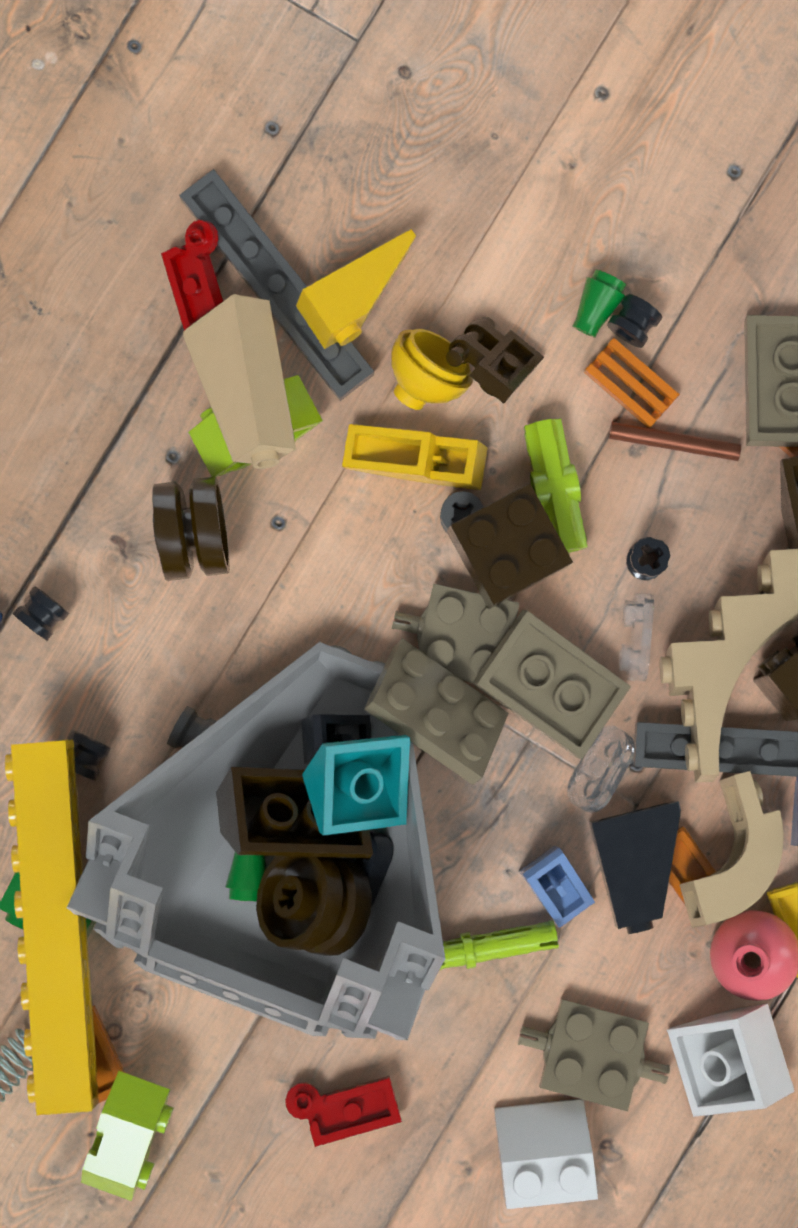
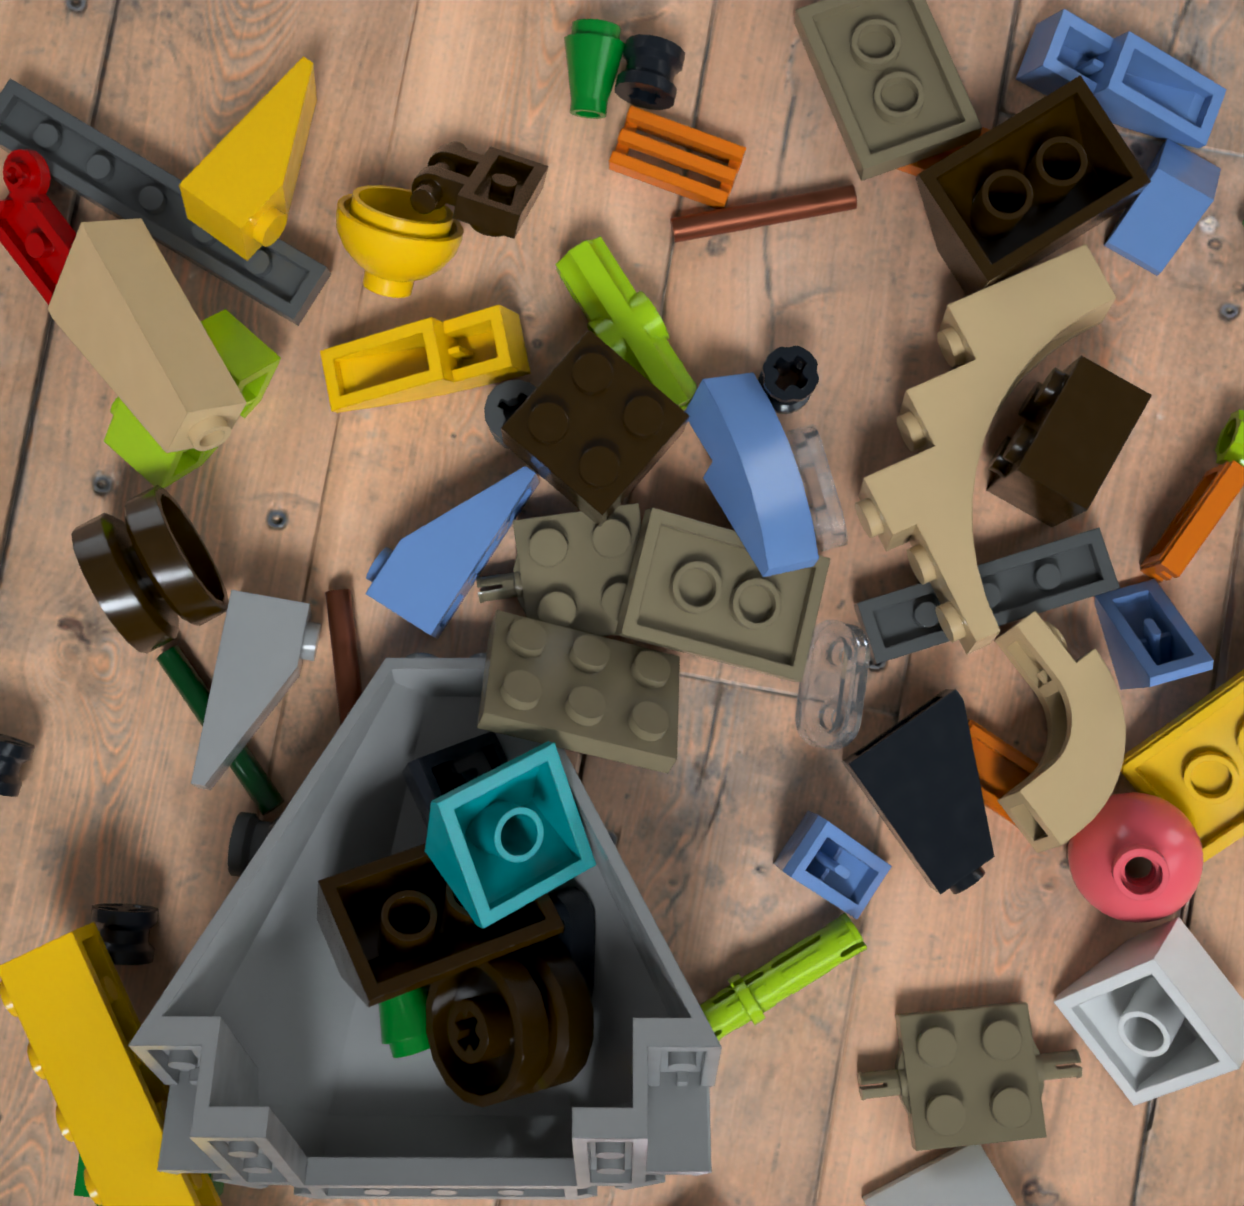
camera: 20 degrees left, 0 degrees up
none -> dark green bar [156,645,285,816]
none -> light grey slope [191,590,321,790]
none -> copper bar [325,589,362,726]
none -> medium blue slope [365,466,540,639]
none -> medium blue slope [685,372,819,577]

